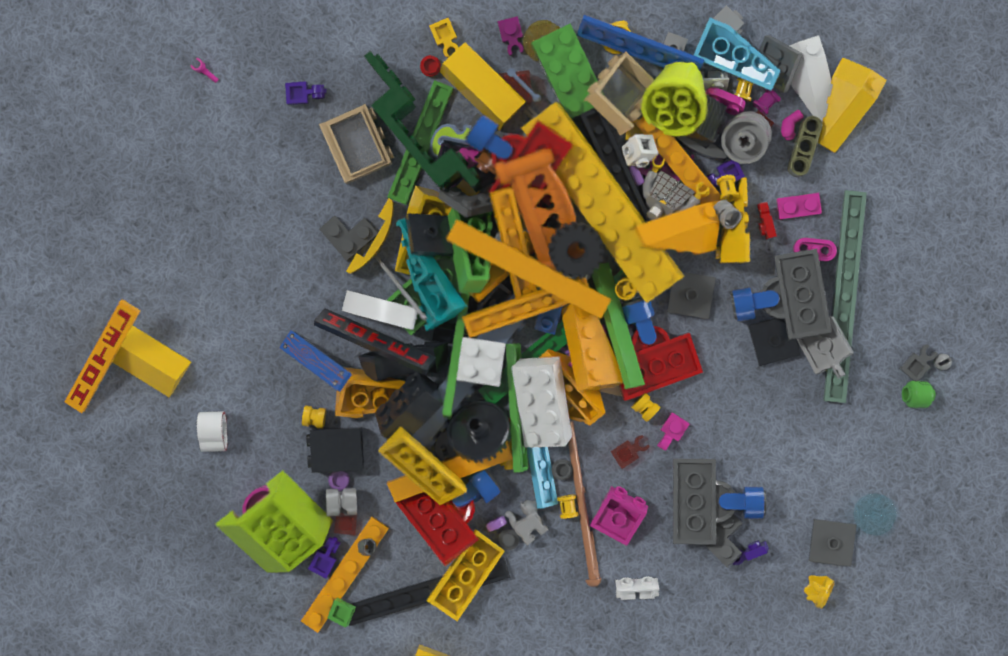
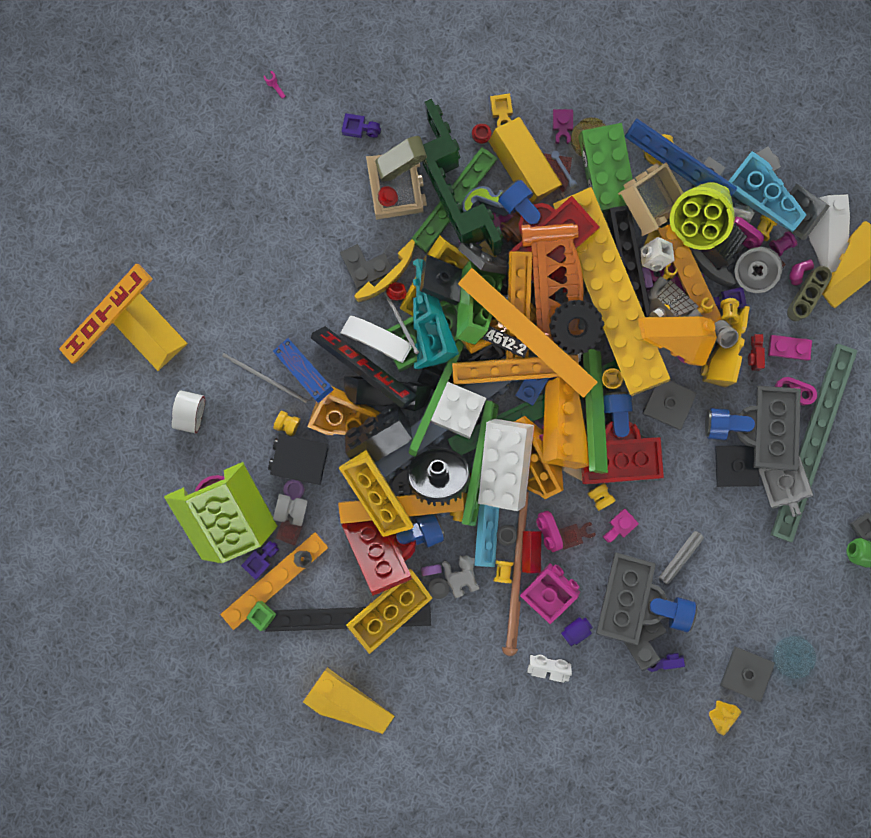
camera: 10 degrees right, 5 degrees down
none -> light grey piece [222,353,308,403]
none -> beam [375,136,427,181]
none -> red plate [378,186,398,207]
none -> red plate [386,282,407,301]
none -> sticker [482,326,528,358]
none -> red slope [522,531,542,573]
none -> dark pink plate [536,511,563,552]
none -> dark purple brick [561,616,593,646]
none -> light grey axle [659,531,704,584]

